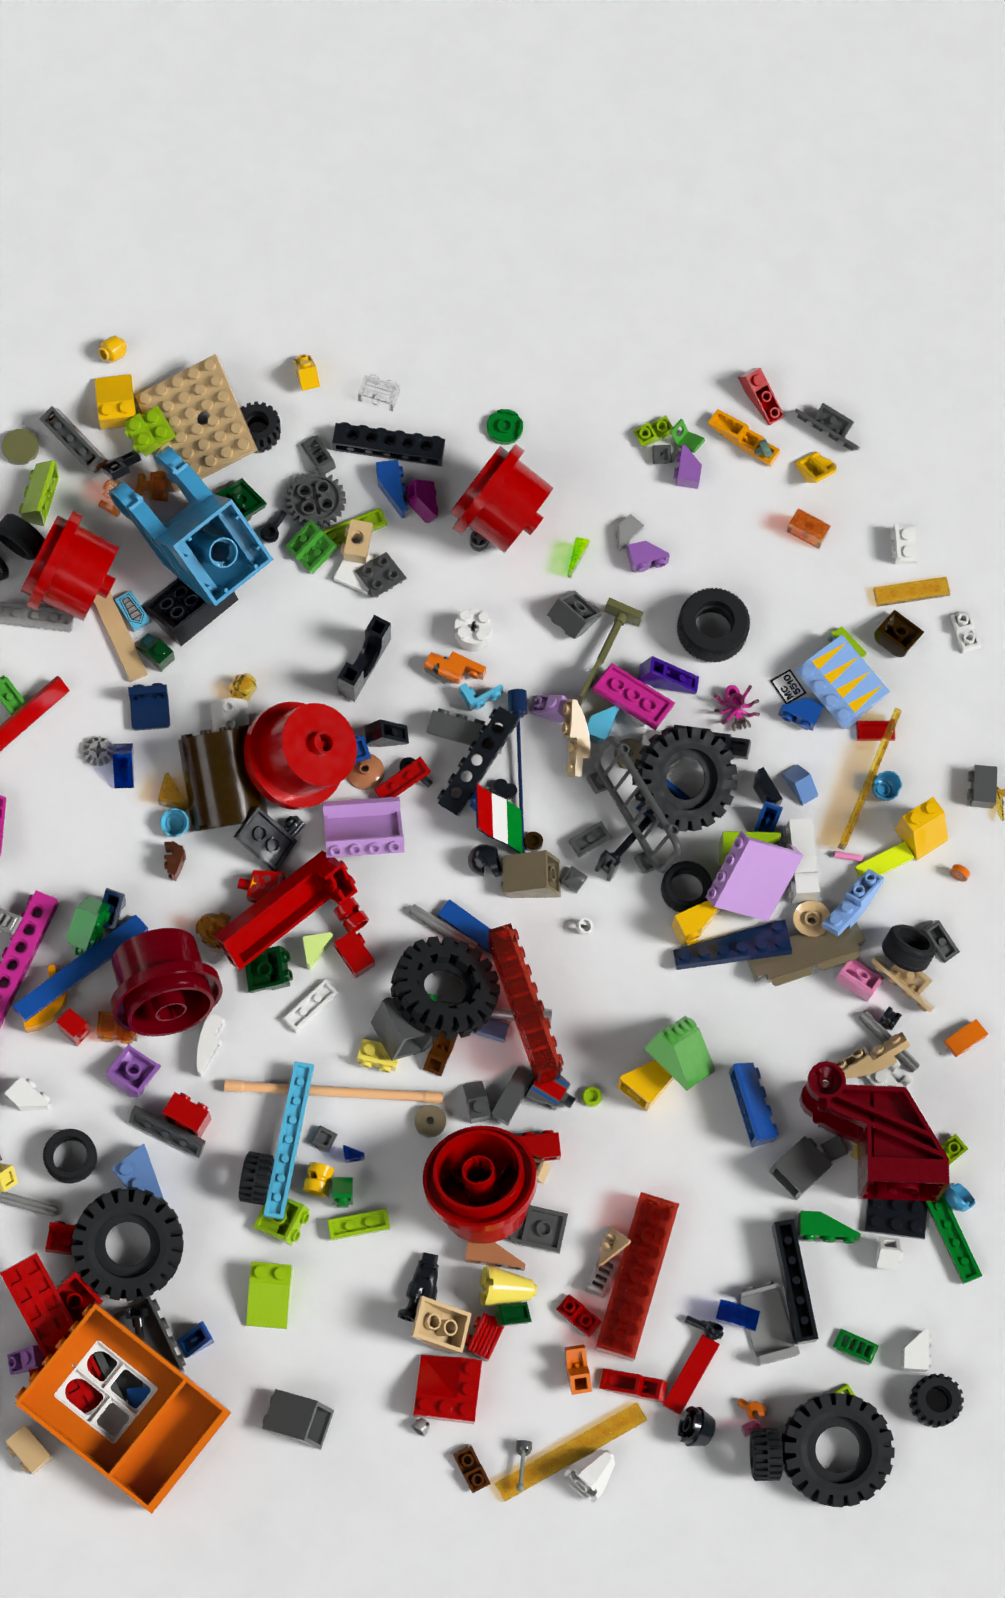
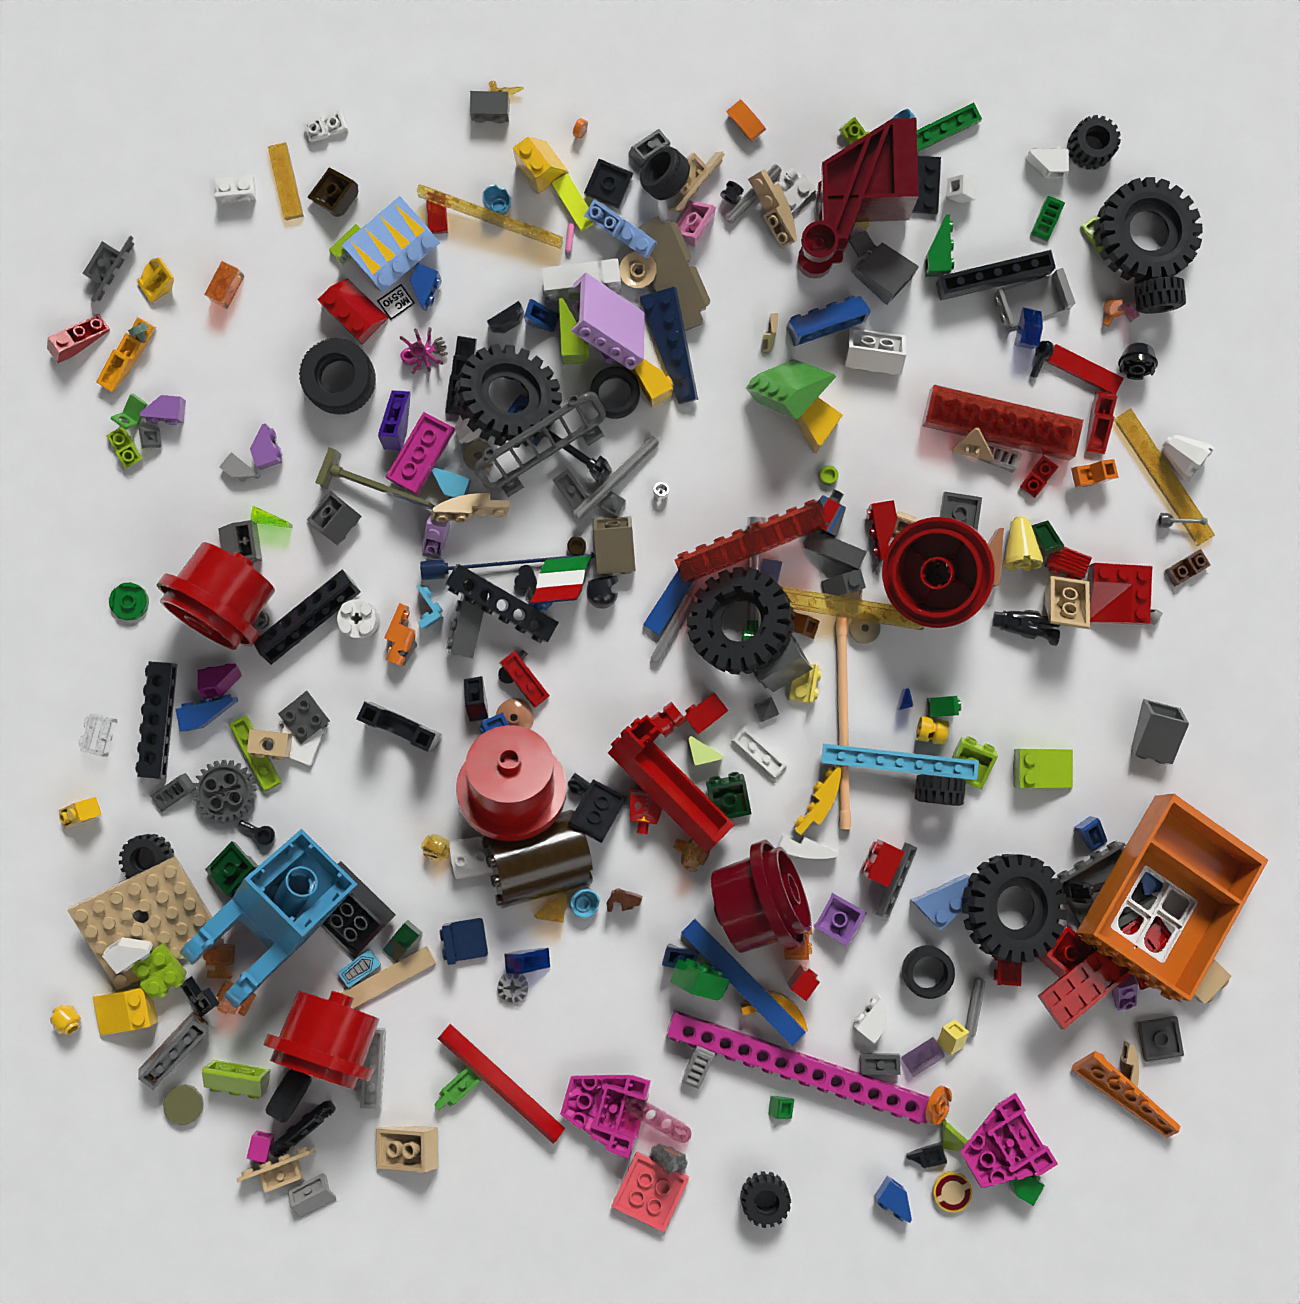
camera: 90 degrees left, 15 degrees up
bright green slope [285,519,338,574] -> none
dark grey tile [311,1125,338,1153] -> none
lavender panel [323,797,405,858] -> none
lime plate [327,1209,390,1241] -> none
medium blue slope [781,764,818,806] -> none
none -> white slope [102,937,153,974]
none -> dark grey slope [218,520,262,562]
none -> black brick [254,569,361,665]
none -> red slope [317,278,388,345]
none -> light grey axle [573,436,659,520]
none -> black plate [584,159,633,209]
none -> dark grey tile [754,697,779,722]
none -> tan slope [762,313,778,353]
none -> clear yellow tile [781,586,924,630]
none -> yellow slope [794,765,841,835]
none -> white slope [845,327,906,375]

